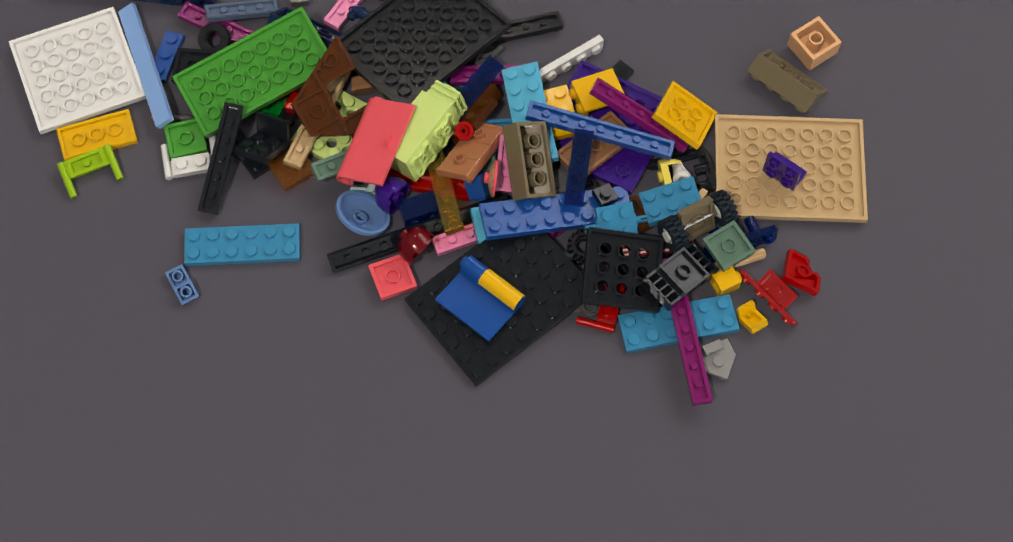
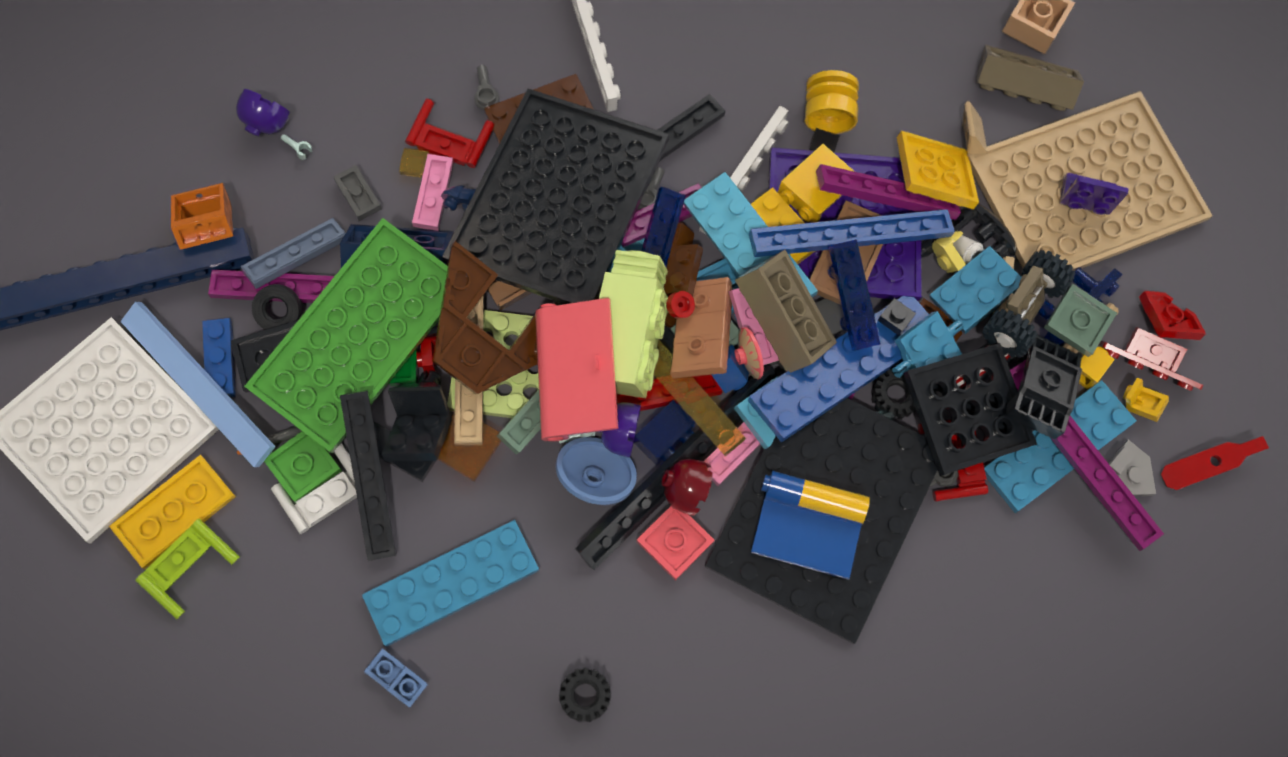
camera: 30 degrees left, 5 degrees up
none -> black tyre [559,668,611,722]
none -> yellow wheel [805,70,859,134]
none -> tan slope [963,101,987,155]
none -> red piece [1161,436,1269,490]

